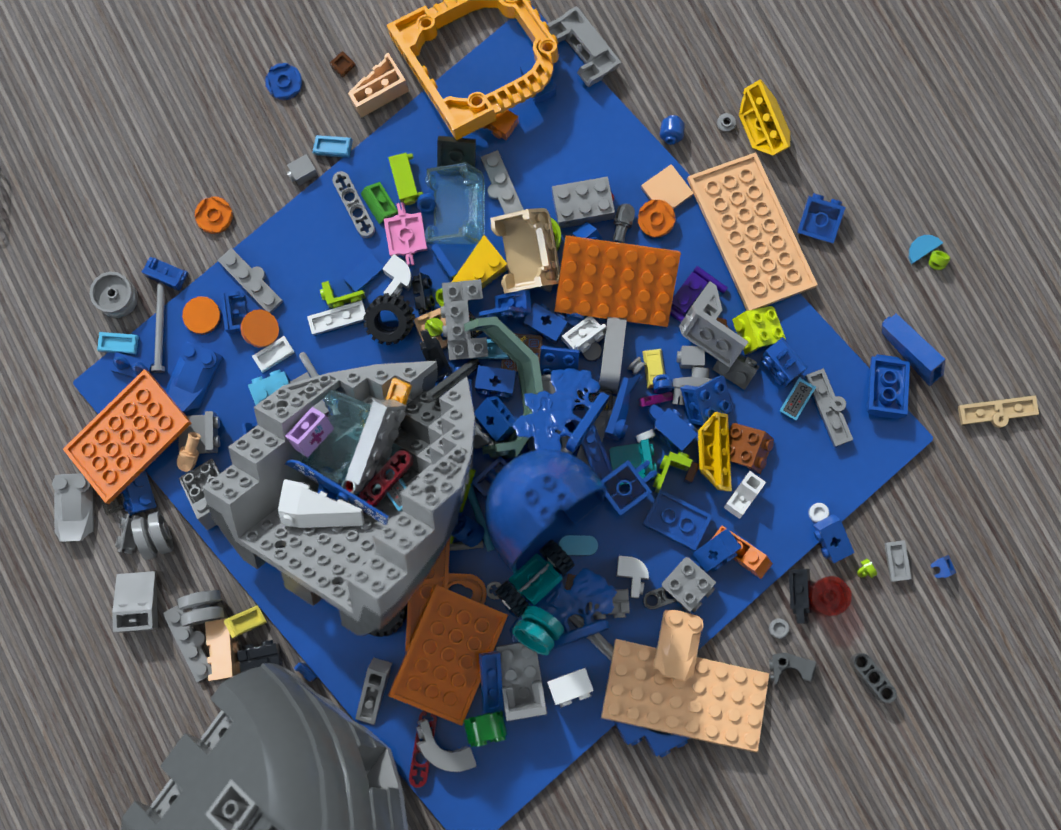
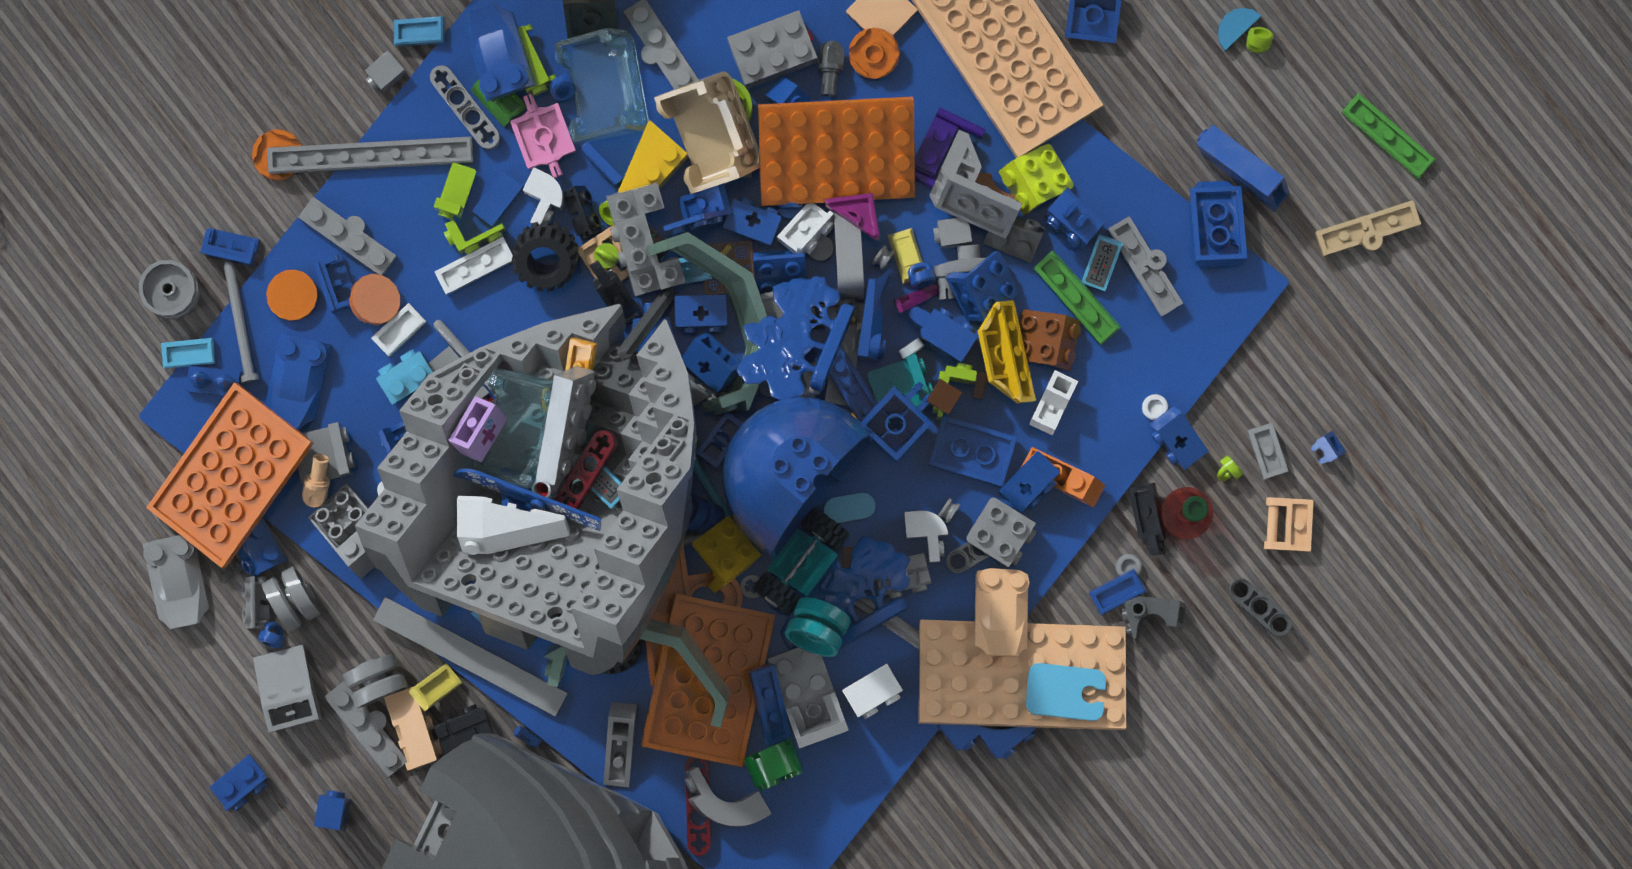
camera: 10 degrees left, 5 degrees up
none -> blue bracket [209,754,269,812]
none -> blue tile [258,622,285,649]
none -> light grey tile [267,137,474,174]
none -> blue brick [314,790,351,830]
none -> light grey tile [373,597,568,716]
none -> lime bracket [434,163,477,220]
none -> blue slope [465,2,536,102]
none -> sand green panel [543,619,731,728]
none -> yellow bracket [692,516,761,594]
none -> magenta tile [825,193,879,240]
none -> reddish brown tile [926,379,962,415]
none -> light grey bush [938,498,960,524]
none -> medium azure piece [1026,663,1106,721]
none -> bright green tile [1034,250,1121,345]
none -> blue tile [1089,568,1147,615]
none -> dark green tile [1182,496,1209,522]
none -> light nougat plate [1264,497,1313,552]
none -> bright green tile [1341,92,1436,179]

